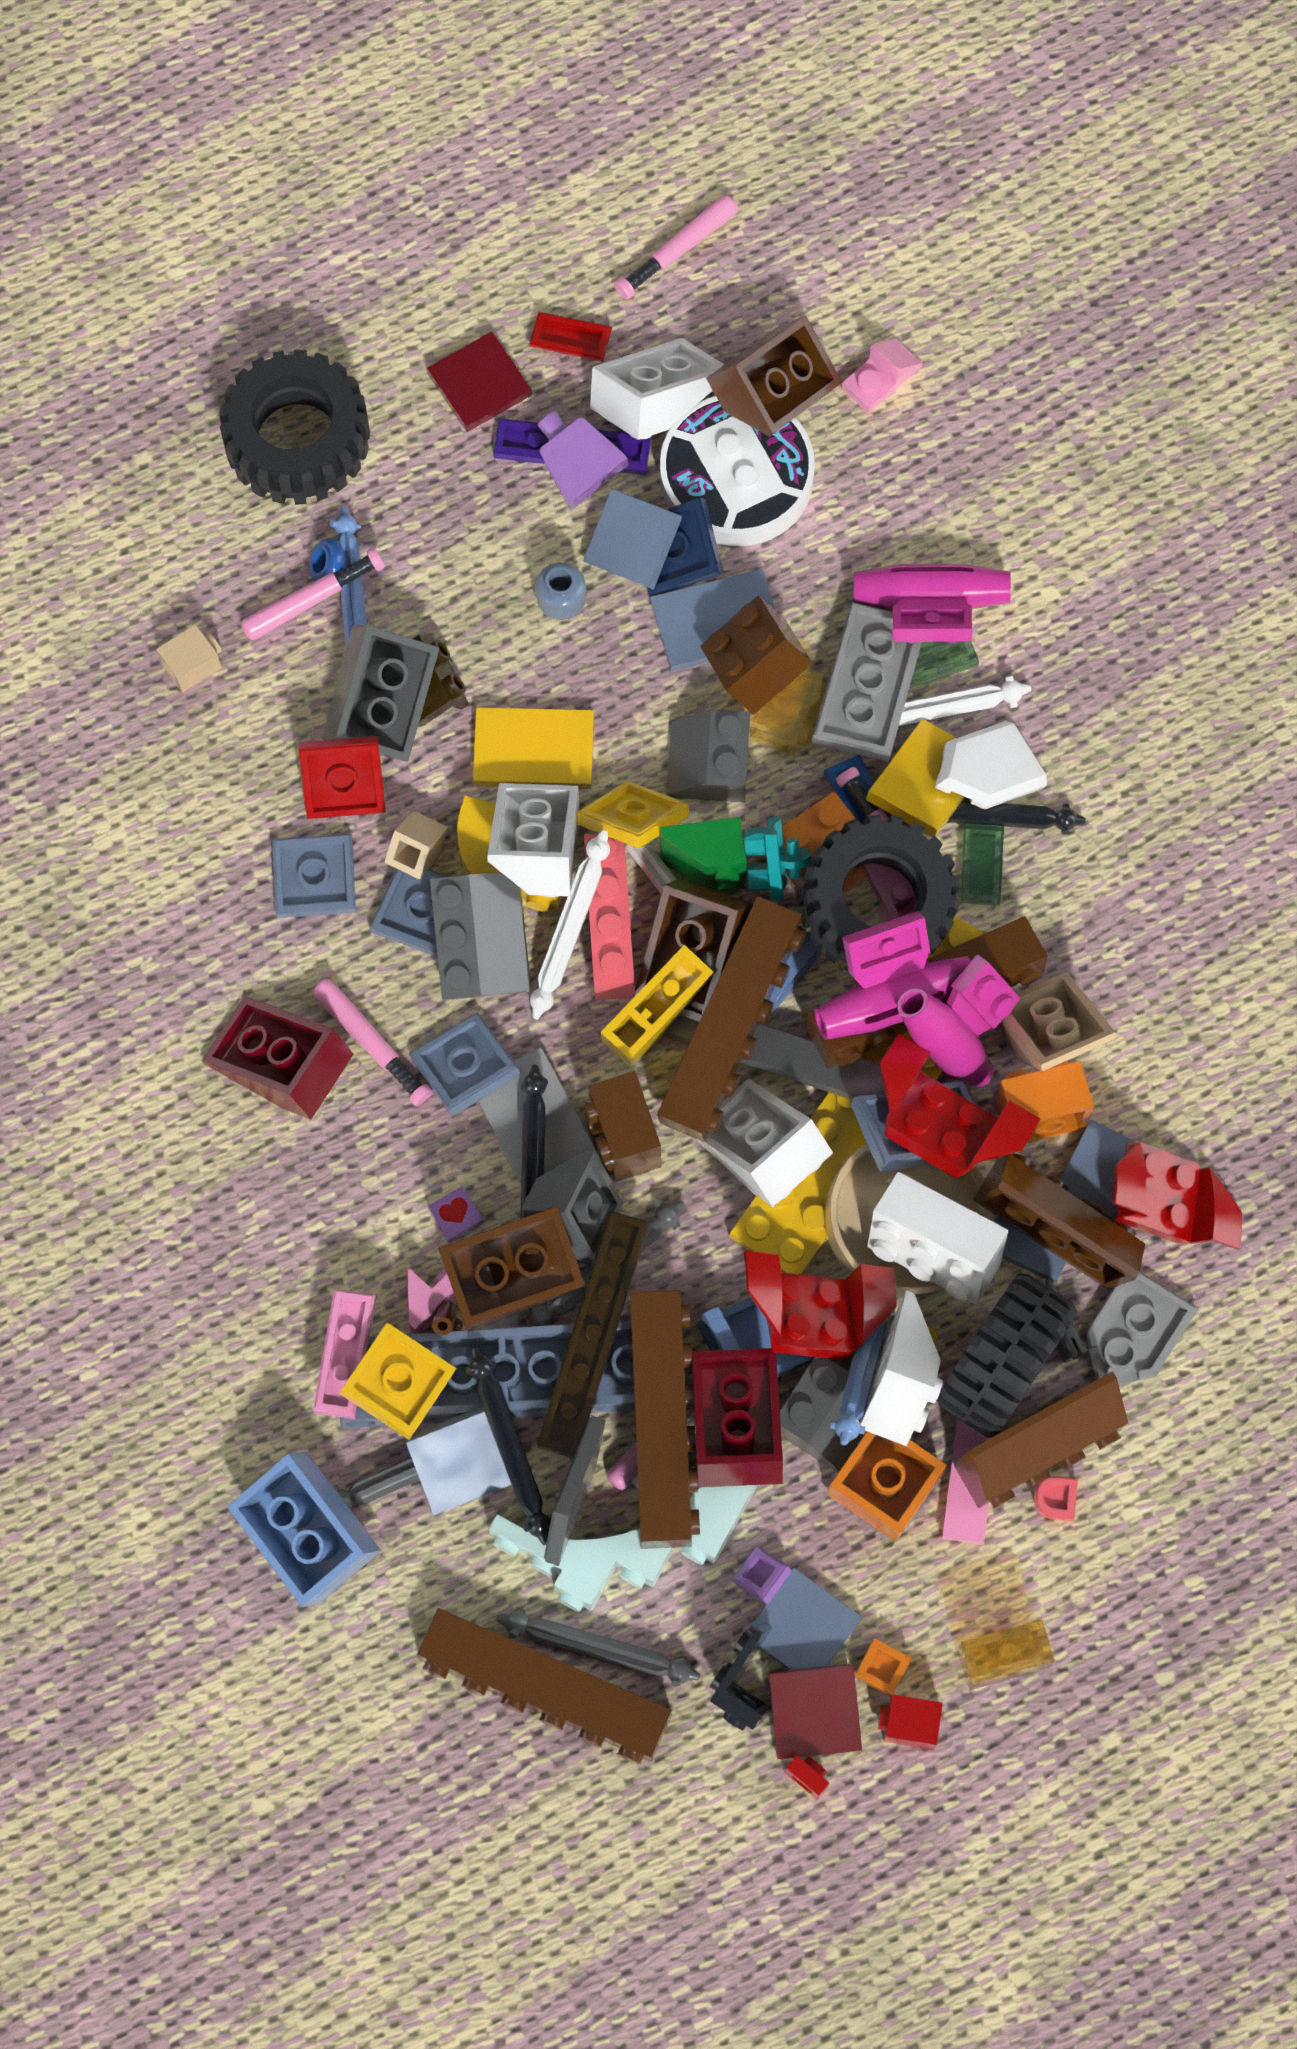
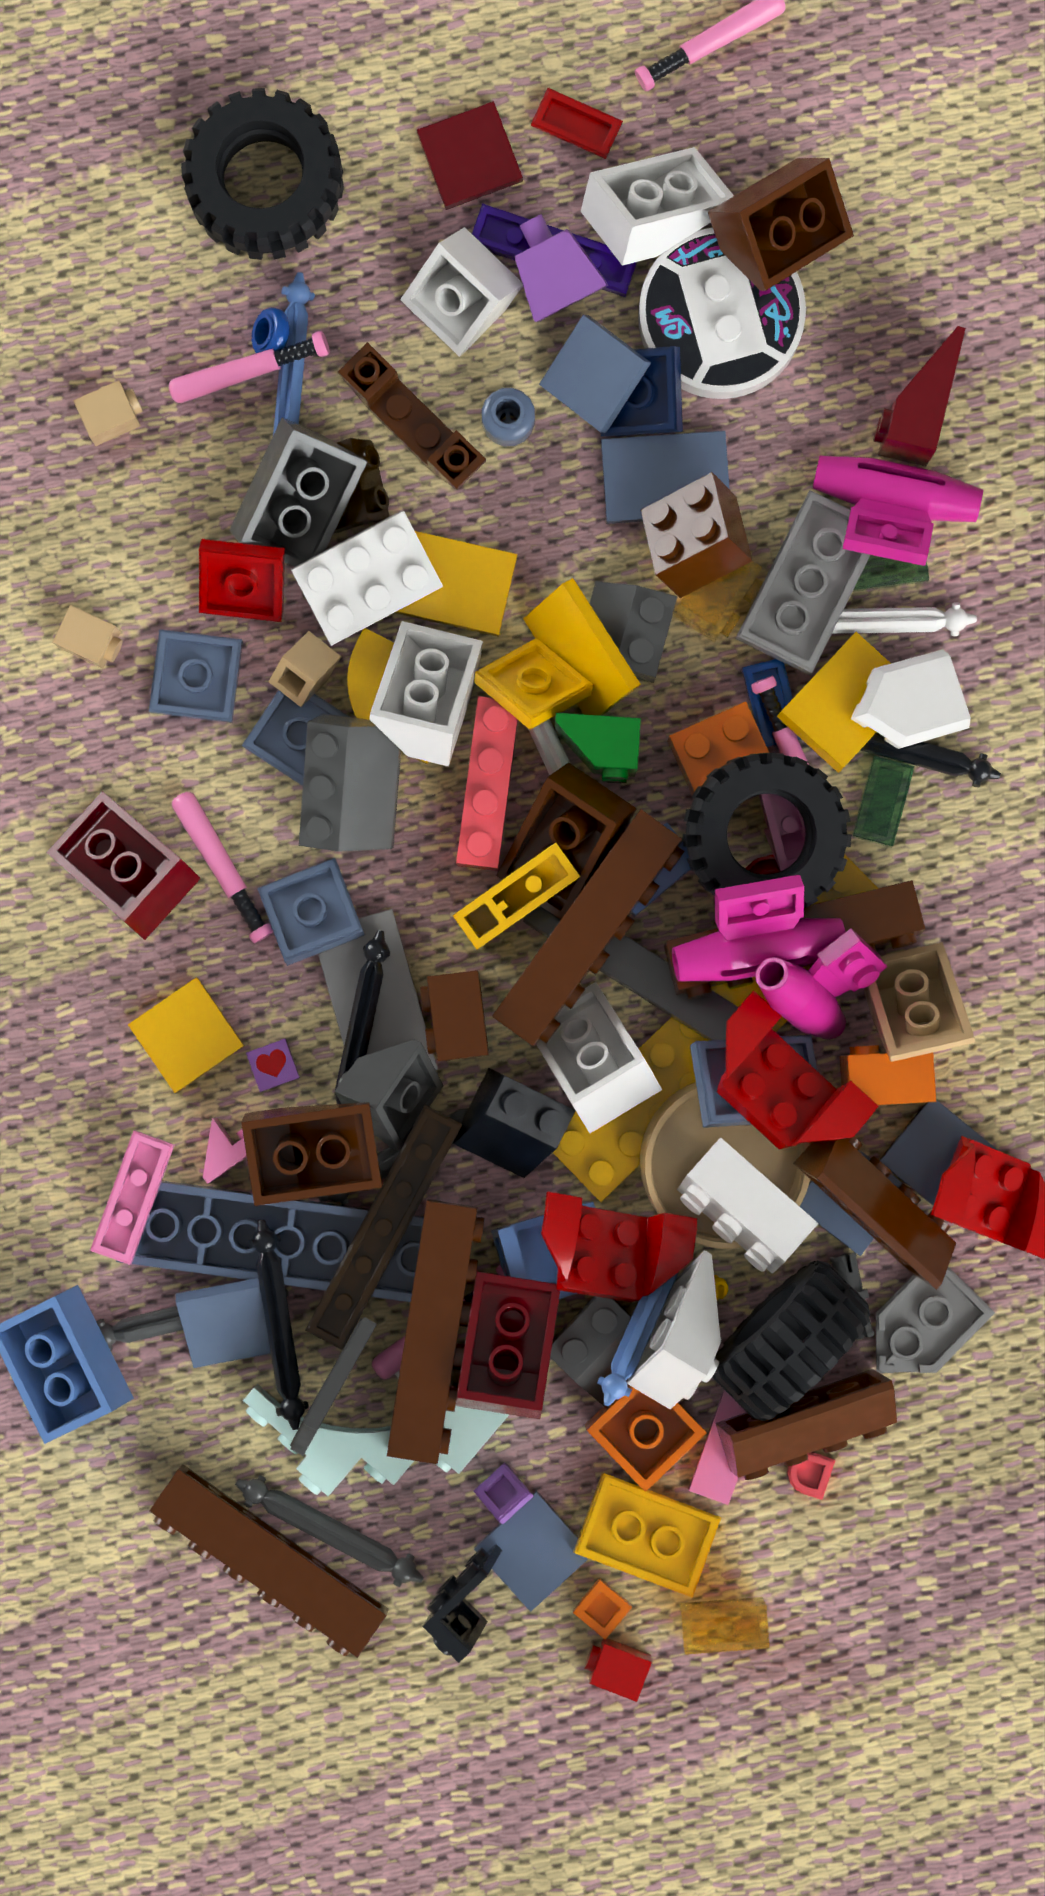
camera: 15 degrees right, 15 degrees up
yellow plate [339,1322,457,1440] -> none
reddish brown arm [432,1302,463,1335] -> none
white wheel [530,829,610,1020] -> none
teal hips [744,817,812,900] -> none
dark red tile [768,1663,862,1759] -> none
red plate [785,1755,830,1801] -> none
bright pink slope [841,339,923,414] -> none
none -> tan brick [52,605,123,669]
none -> yellow tile [128,977,245,1093]
none -> white brick [290,511,443,646]
none -> reddish brown slope [338,342,486,490]
none -> white slope [400,227,523,357]
none -> black slope [452,1068,575,1178]
none -> yellow tile [523,578,641,716]
none -> yellow tile [573,1473,721,1598]
none -> dark red slope [873,326,966,467]

